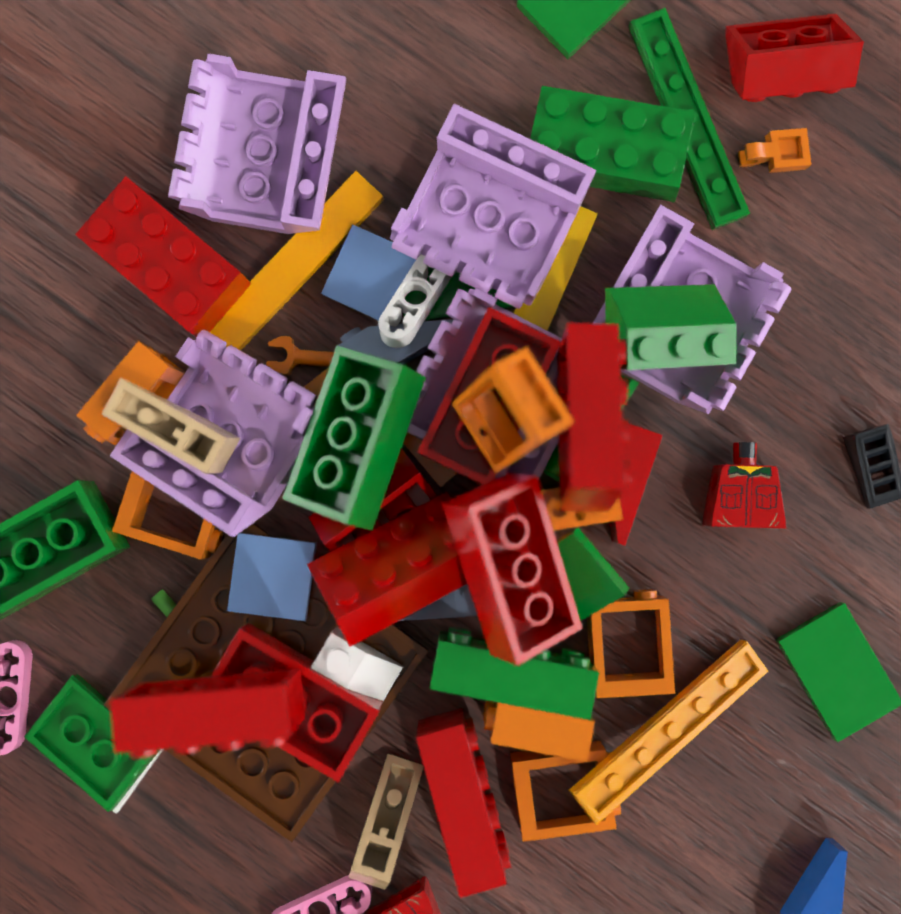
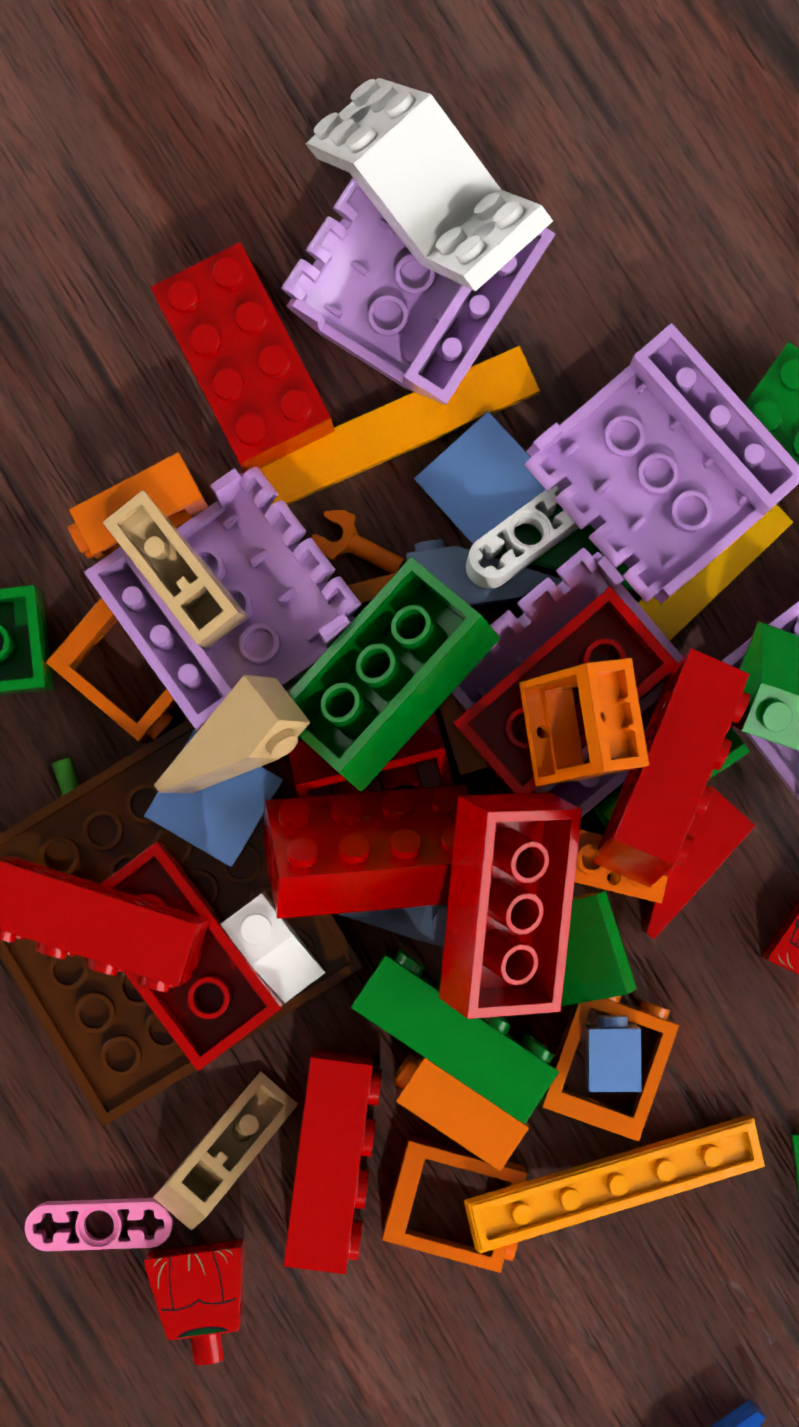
camera: 20 degrees right, 0 degrees up
none -> tan slope [154,675,310,794]
none -> white bracket [305,78,553,292]
none -> medium blue brick [585,1015,642,1092]

